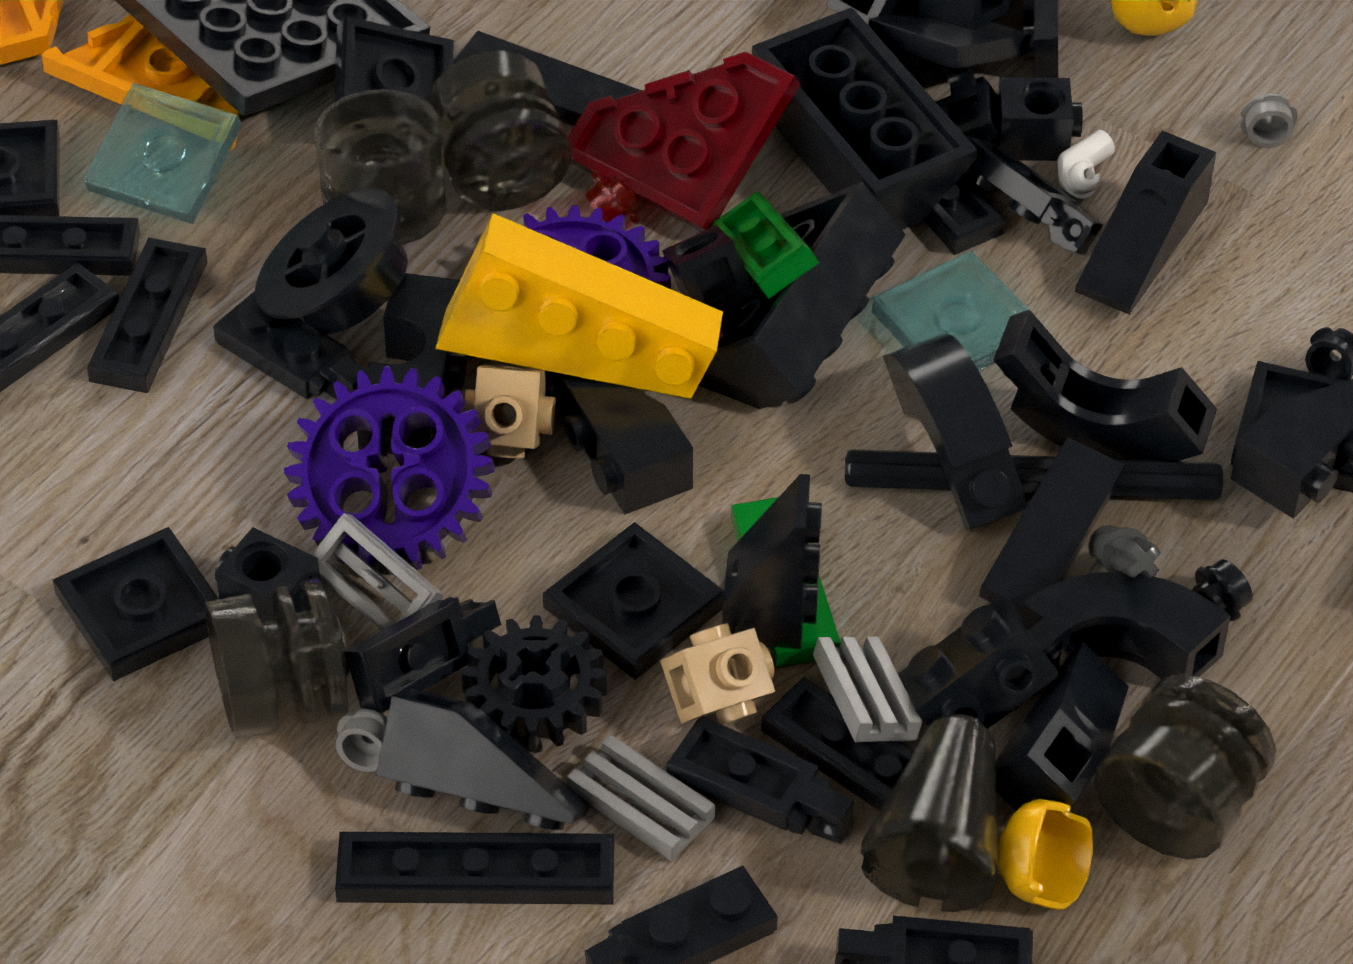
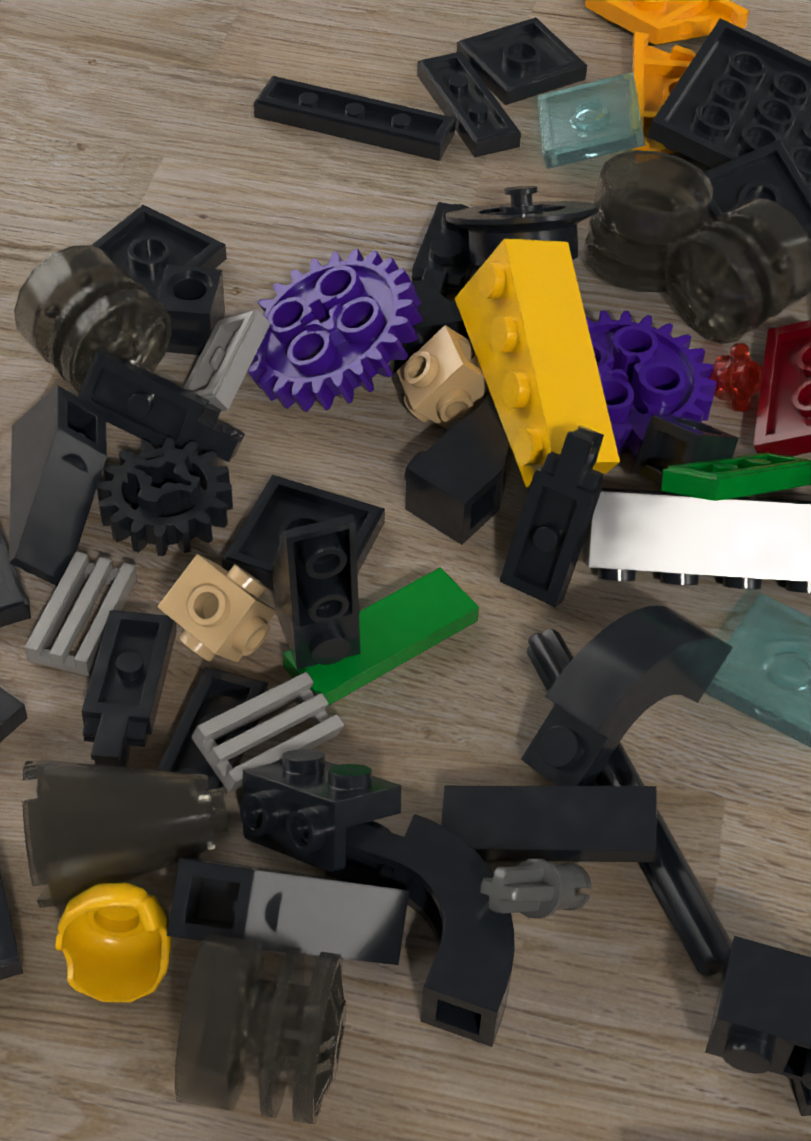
camera: 65 degrees right, 0 degrees up
black tile [87,237,208,393] -> none
black arch [993,309,1217,461] -> none
black plate [1192,559,1253,621] -> none
none -> black hinge [500,425,604,607]

